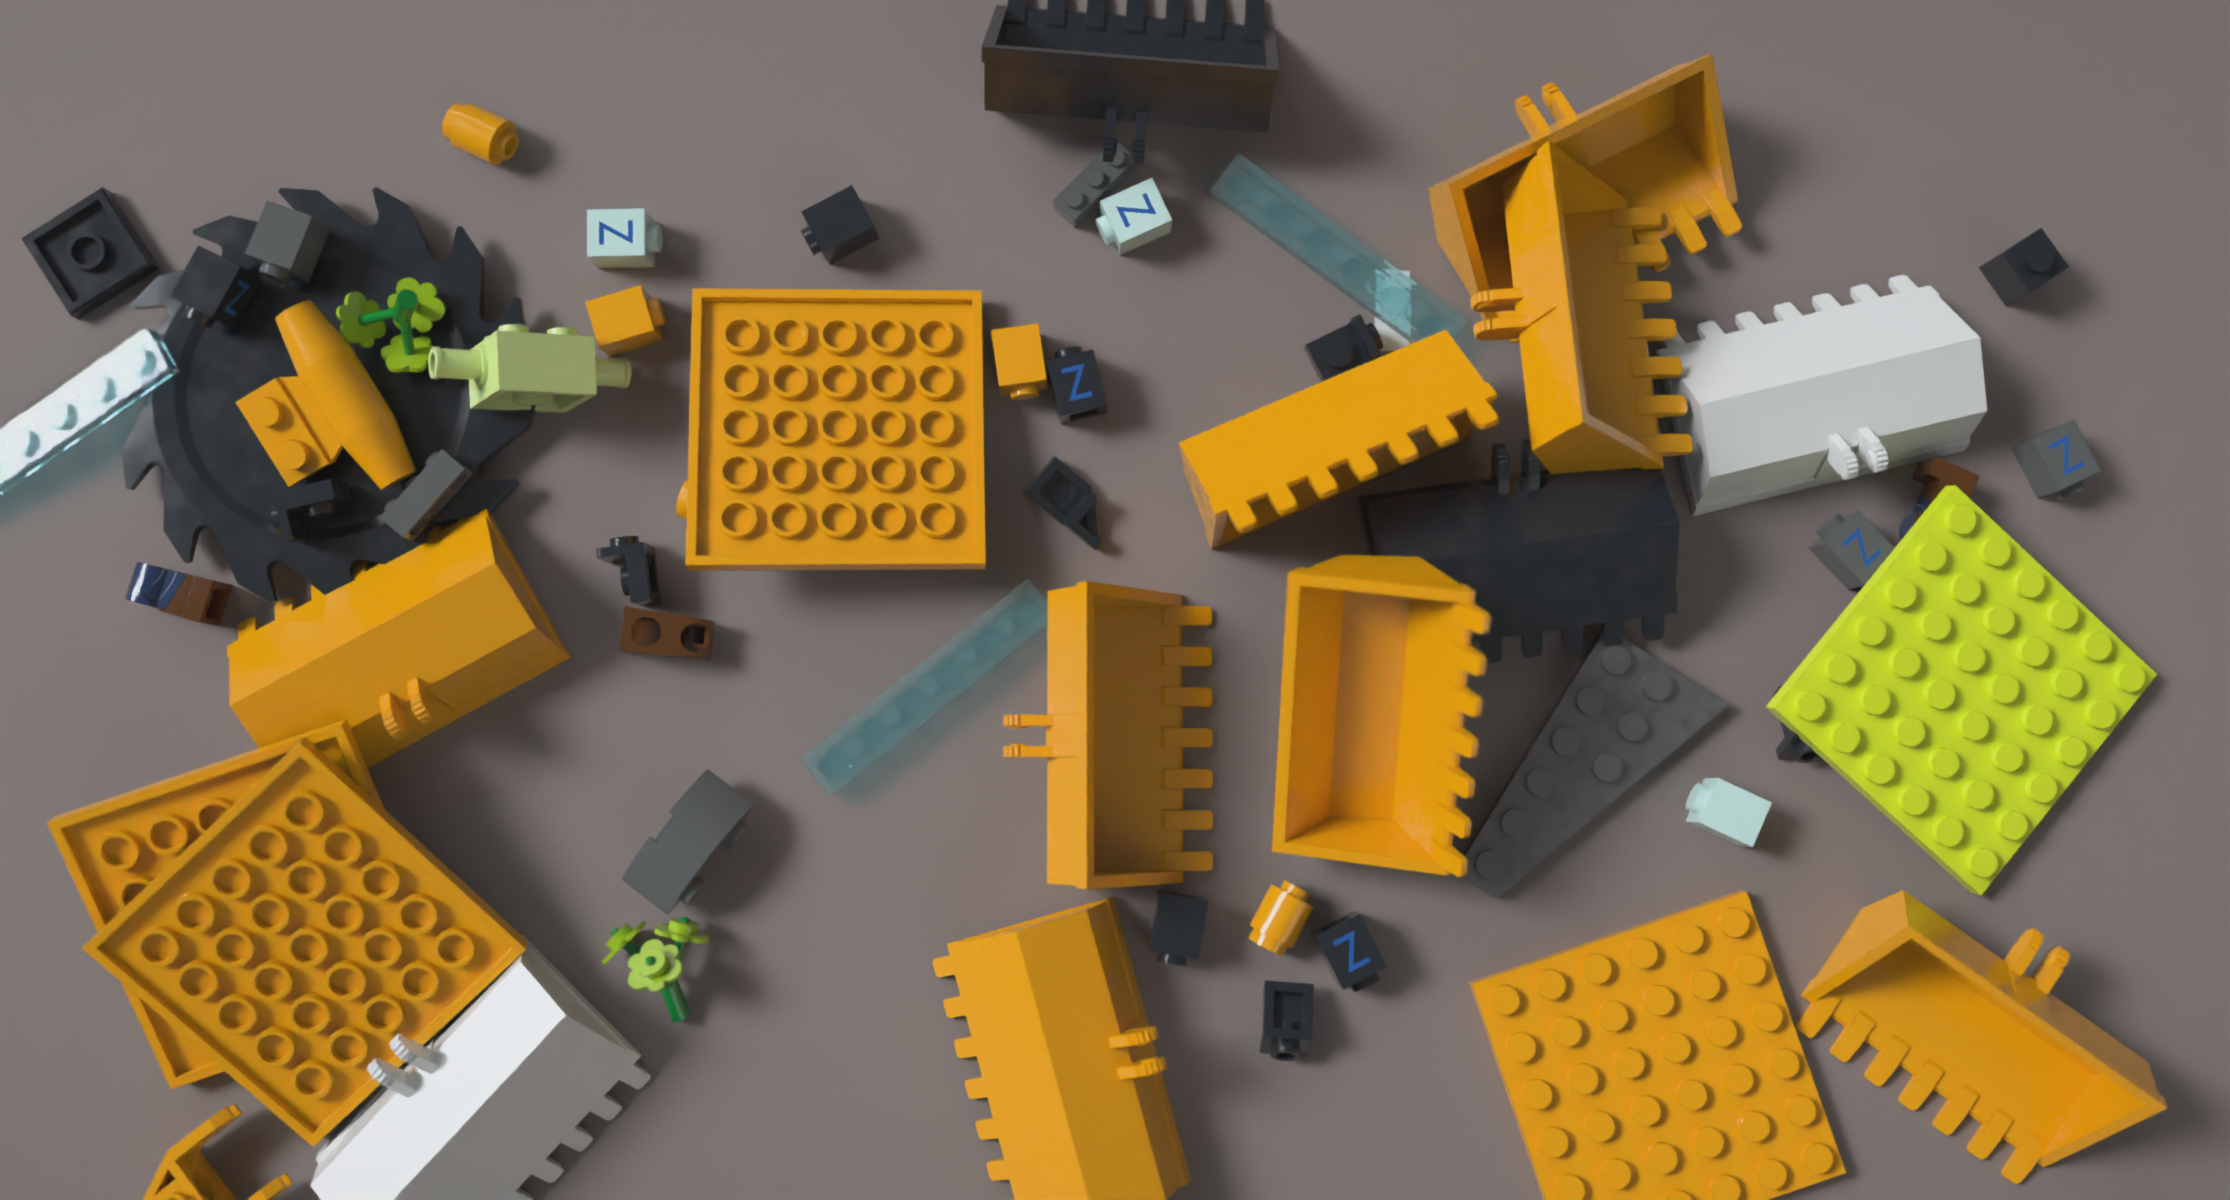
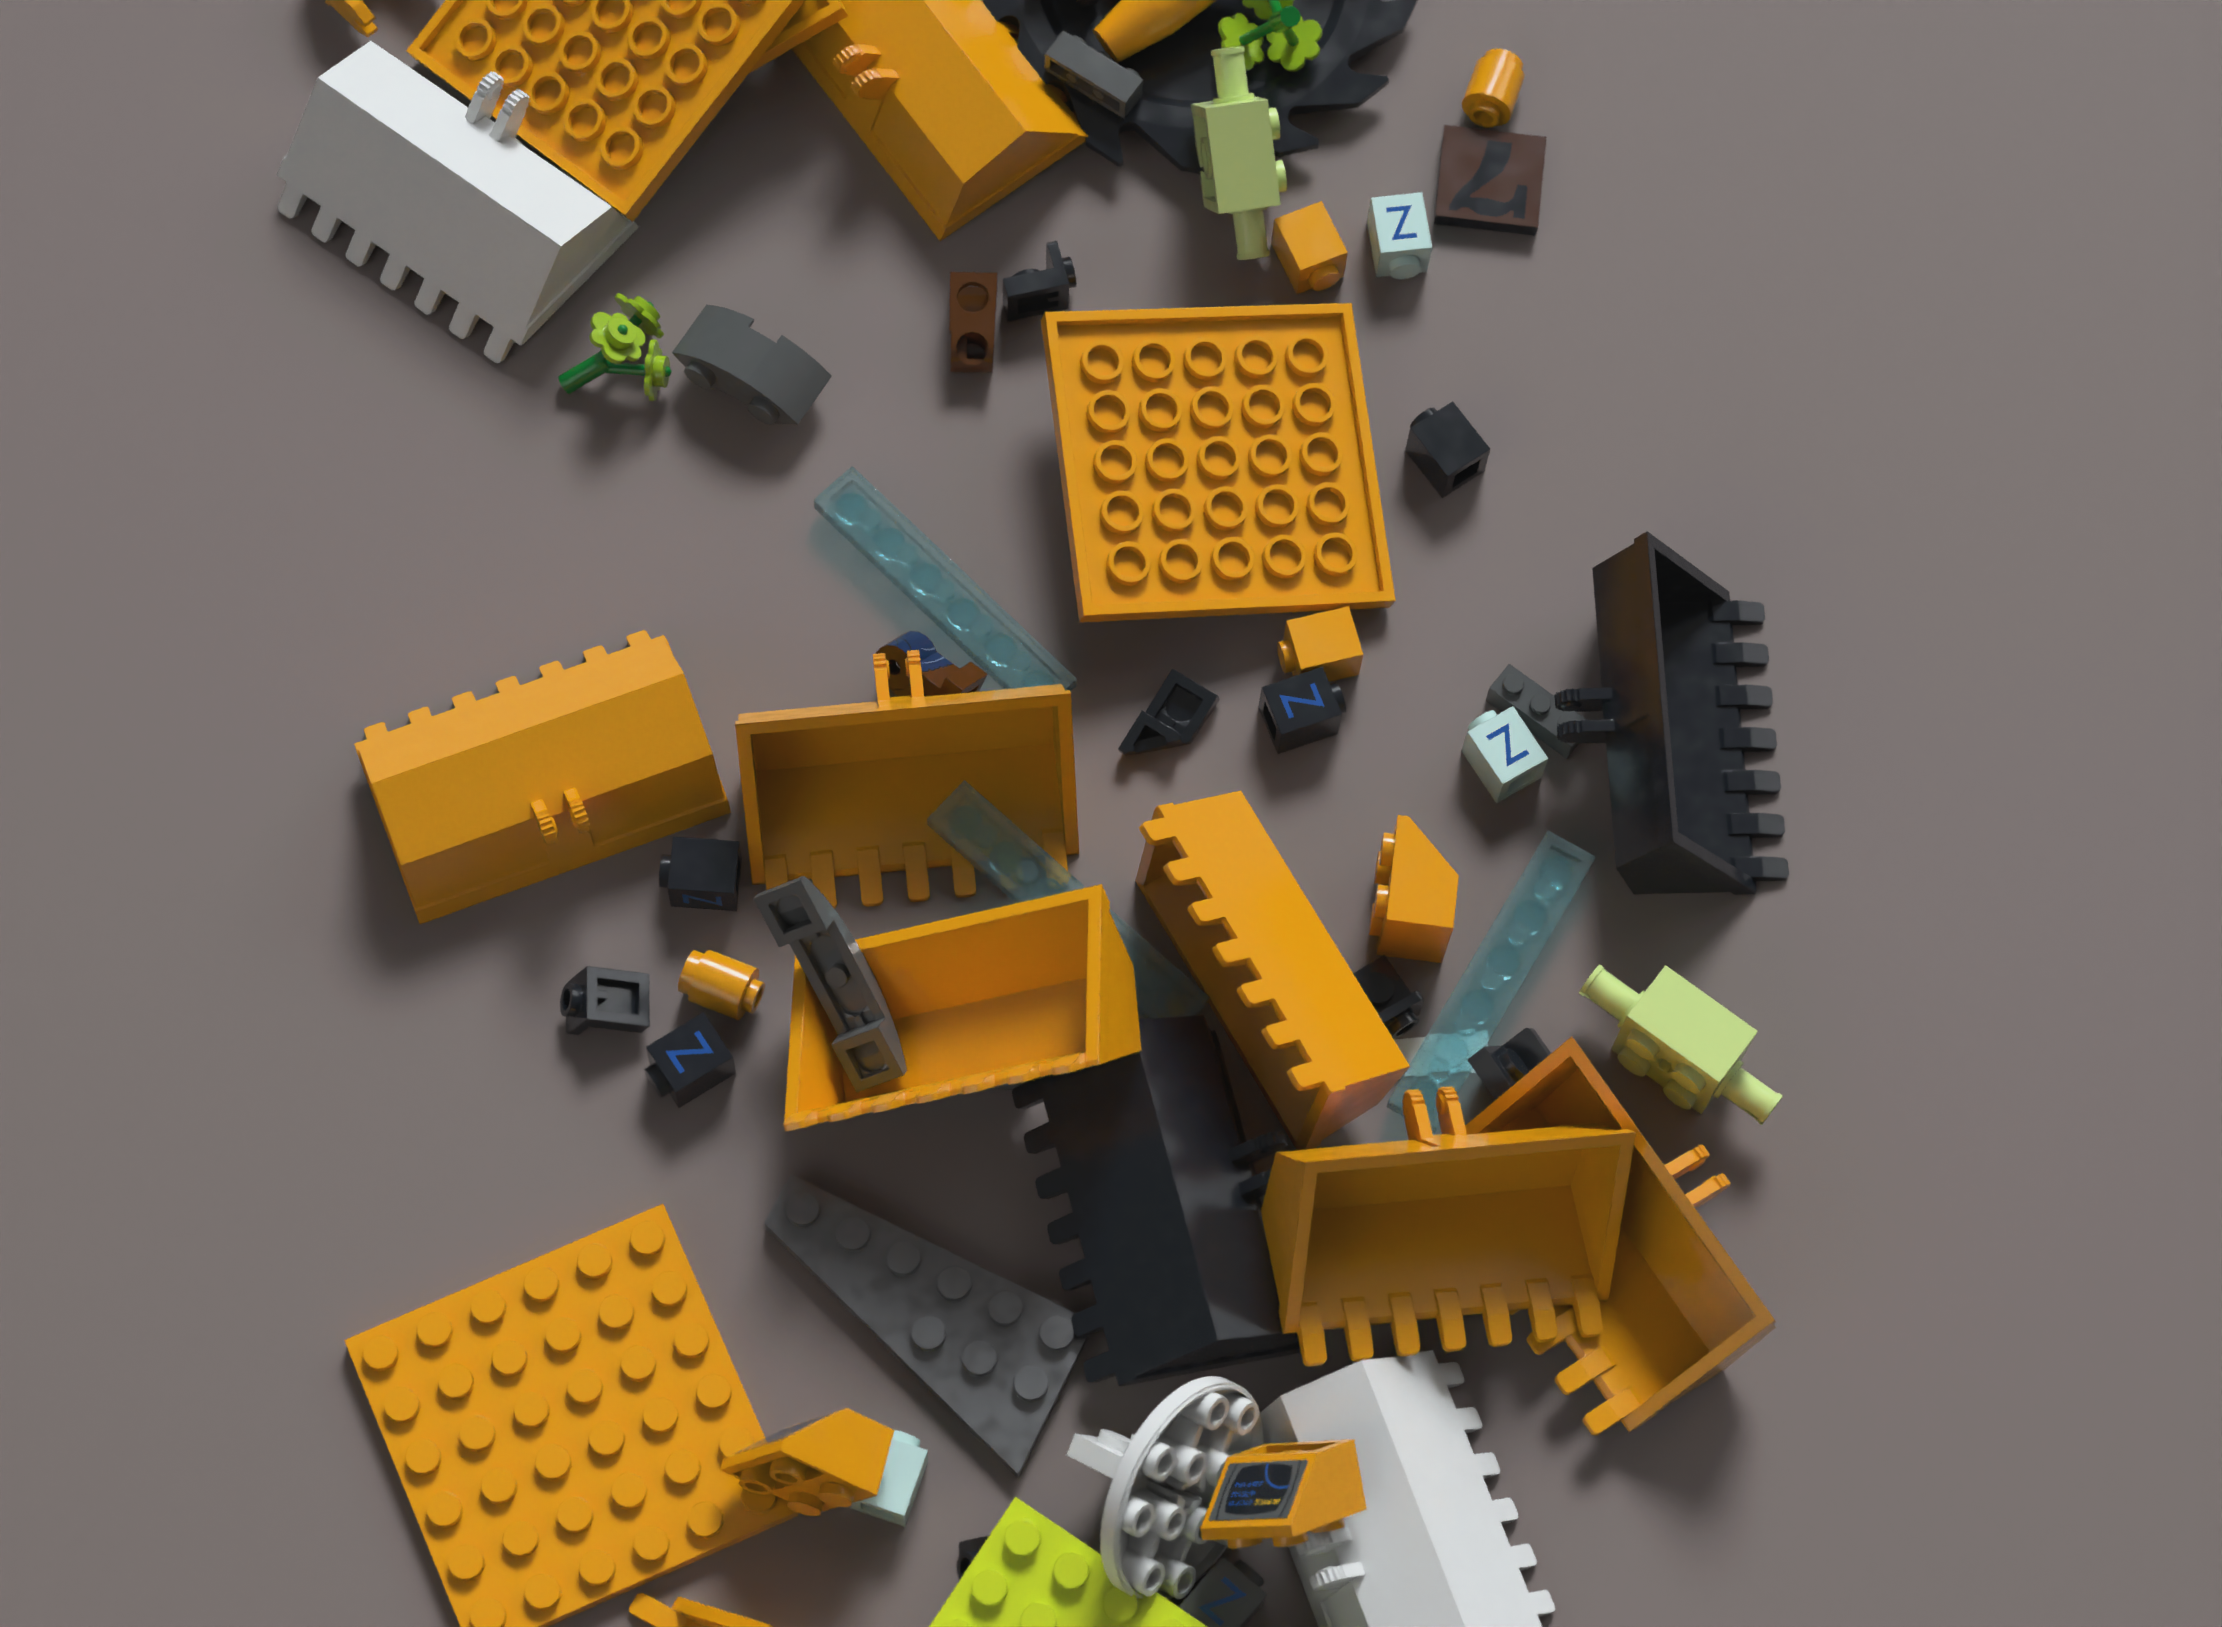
camera: 85 degrees right, 15 degrees down
none -> light orange slope [720,1408,894,1516]
none -> dark grey slope [753,876,907,1093]
none -> reddish brown leg [875,631,988,697]
none -> clear light blue plate [927,780,1210,1019]
none -> white bracket [1067,1376,1263,1599]
none -> light orange slope [1200,1439,1367,1549]
none -> light orange slope [1369,815,1459,963]
none -> reddish brown tile [1434,125,1546,236]
none -> black bracket [1467,1028,1551,1100]
none -> yellowish green brick [1579,964,1783,1125]

